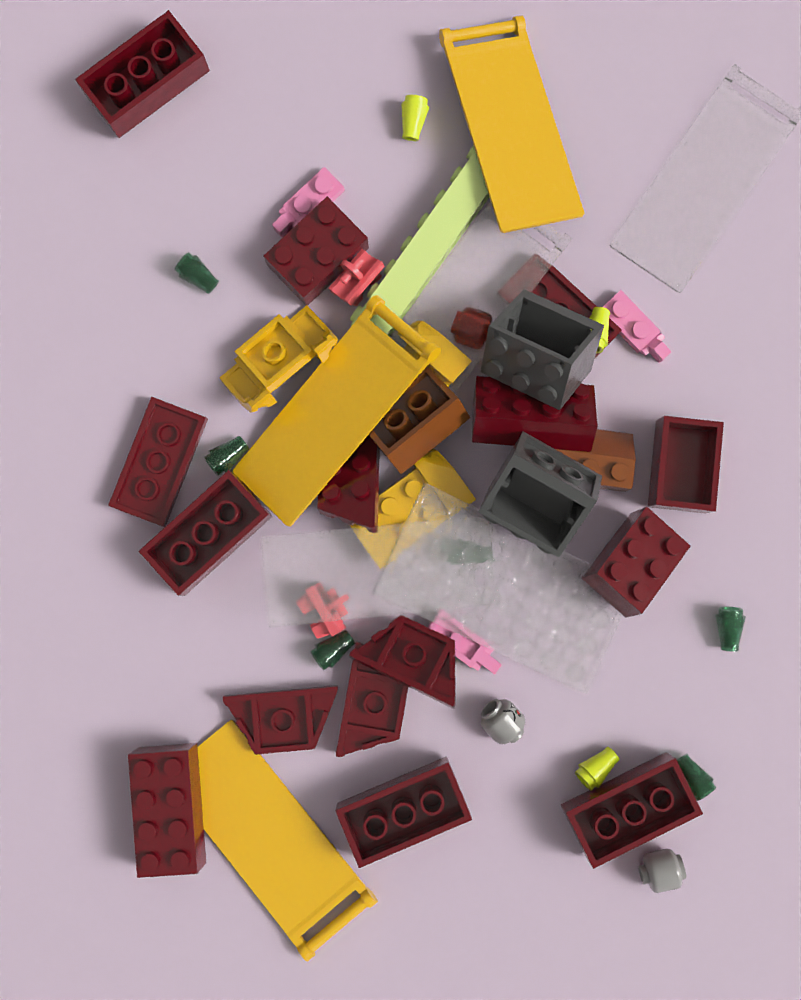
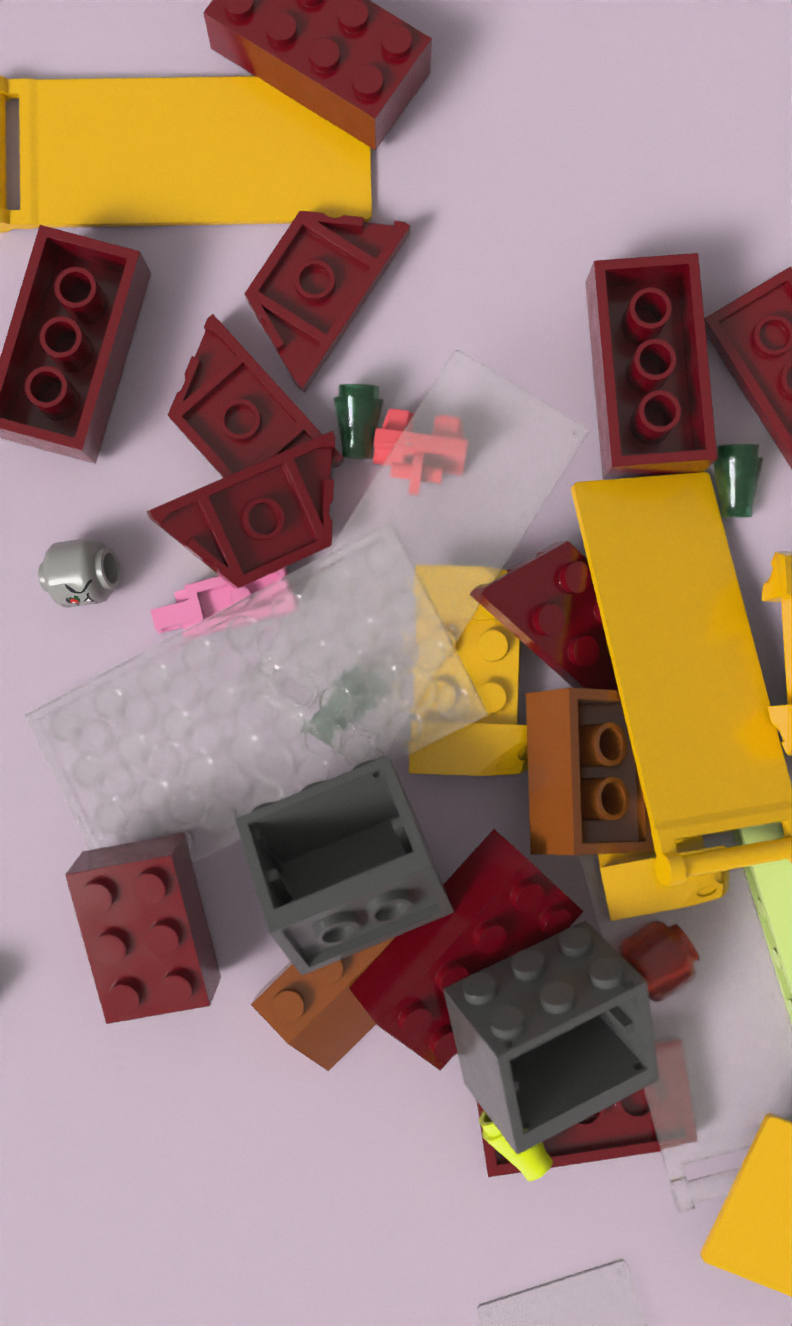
camera: 130 degrees right, 0 degrees up
bright pink hinge [603,290,671,363] -> none
dark red piece [648,416,724,514] -> none

